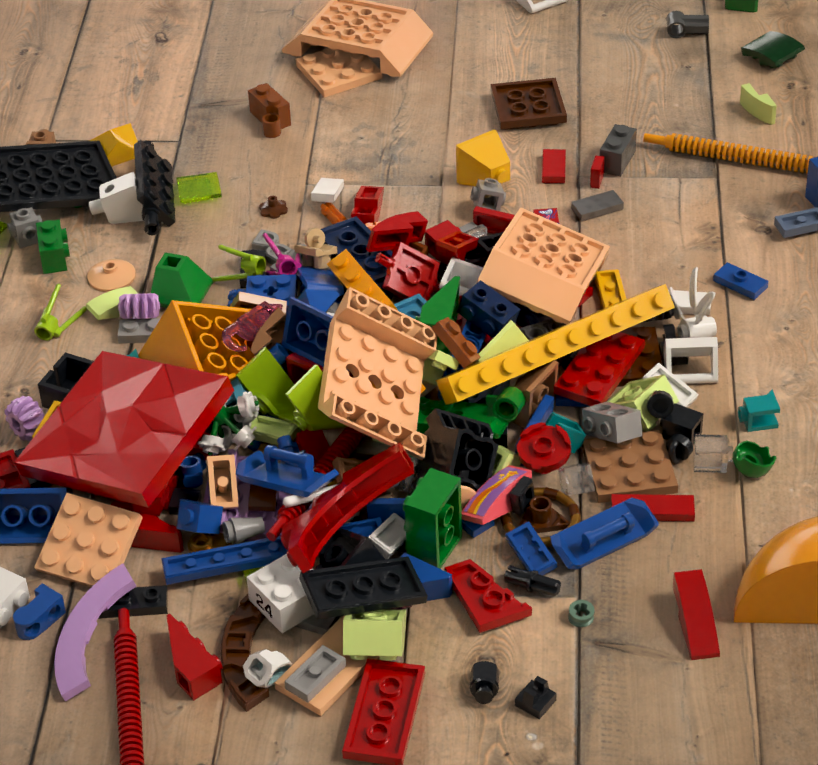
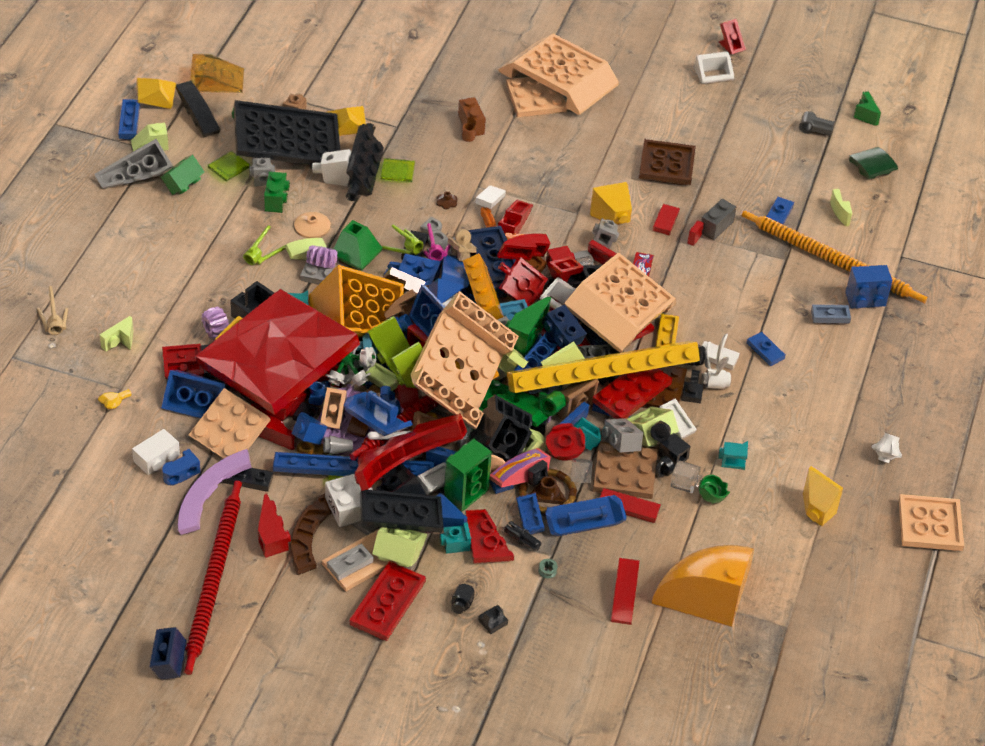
camera: 10 degrees right, 5 degrees up
clear pink plate [221,301,283,352] -> none
white rock [243,649,292,688] -> none
dark orange plate [431,317,481,369] -> none
flat silver tile [571,190,624,221] -> none
white tile [663,337,718,384] -> none
none -> teal brick [440,522,471,554]
none -> blue plate [766,197,794,225]

